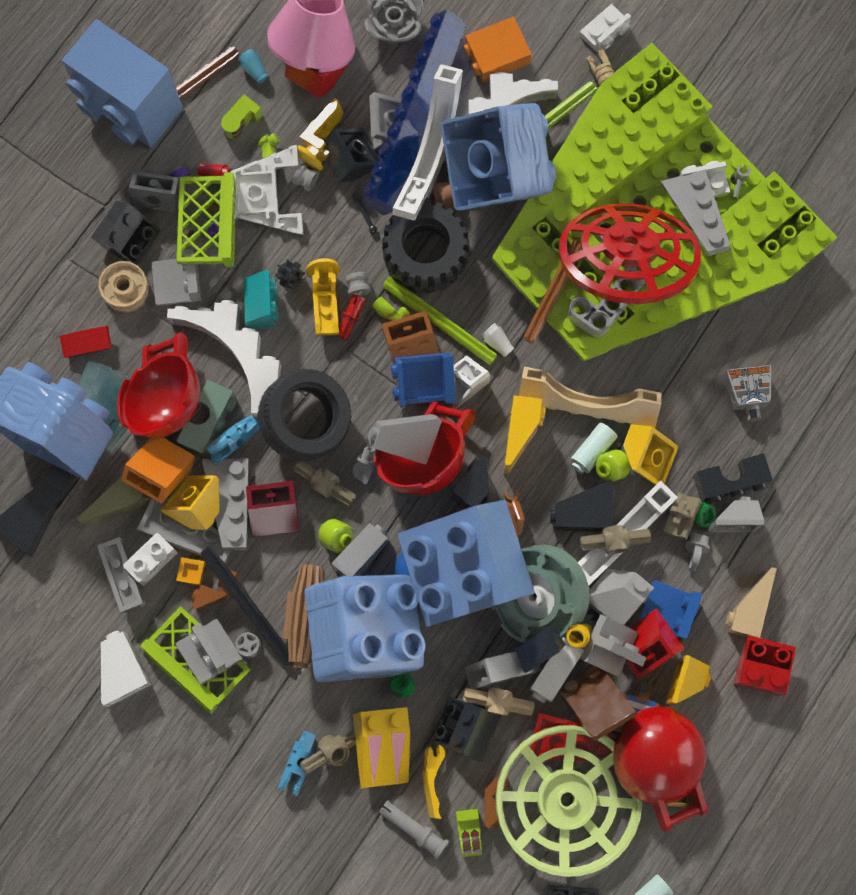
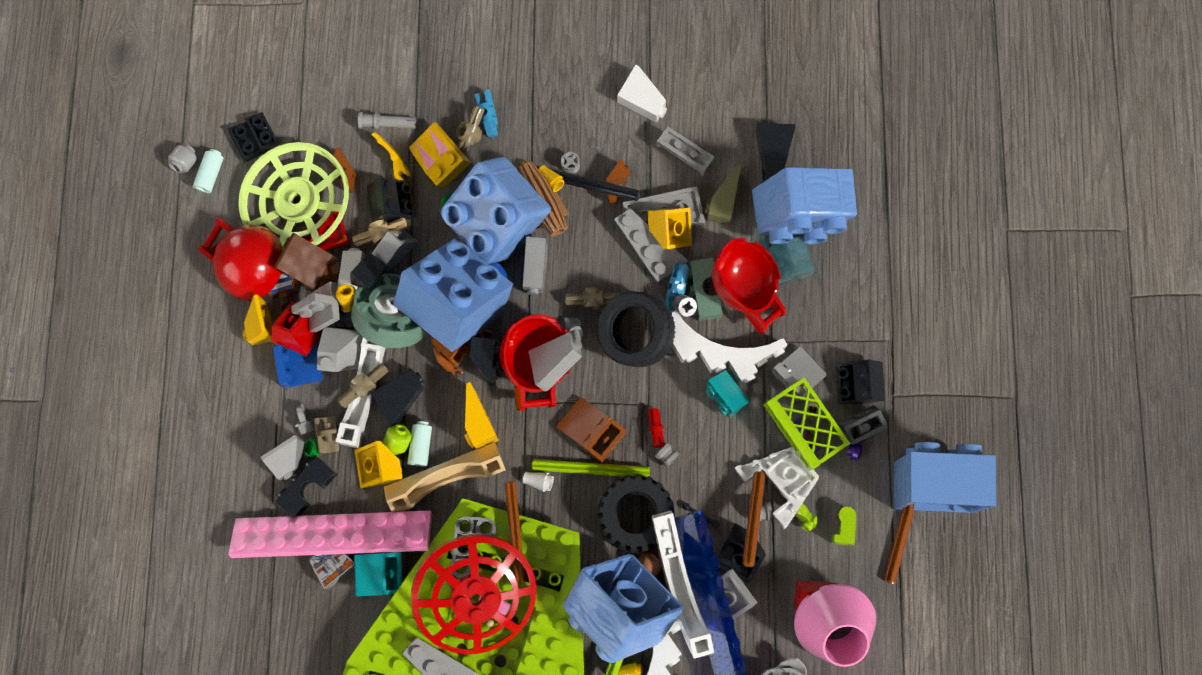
camera: 150 degrees right, 0 degrees up
red slope [59,326,112,359] -> none
tan wheel [98,261,150,313] -> none
orange brick [121,437,195,504] -> none
white bracket [123,533,178,586] -> none
lime fence [140,606,251,714] -> none
light grey bracket [175,619,242,686] -> none
light orange plate [176,557,205,586] -> none
red cone [197,163,233,186] -> none
medium azure cone [238,49,269,84] -> none
dark red slope [246,481,300,538] -> none
black gear [275,259,305,290] -> none
yellow piece [297,98,343,172] -> none
yellow piece [306,258,340,336] -> none
lime head [319,519,353,553] -> none
lime arm [372,296,410,321] -> none
blue panel [391,353,456,408] -> none
white slope [453,356,490,409] -> none
lime leg [455,809,482,857] -> none
tan slope [726,567,776,638] -> none
red slope [734,635,796,696] -> none
none -> bright pink plate [228,511,433,558]
none -> teal slope [354,552,402,596]
none -> yellow cone [538,165,564,192]
none -> wheel [673,295,697,317]
none -> dark orange axle [743,471,765,567]

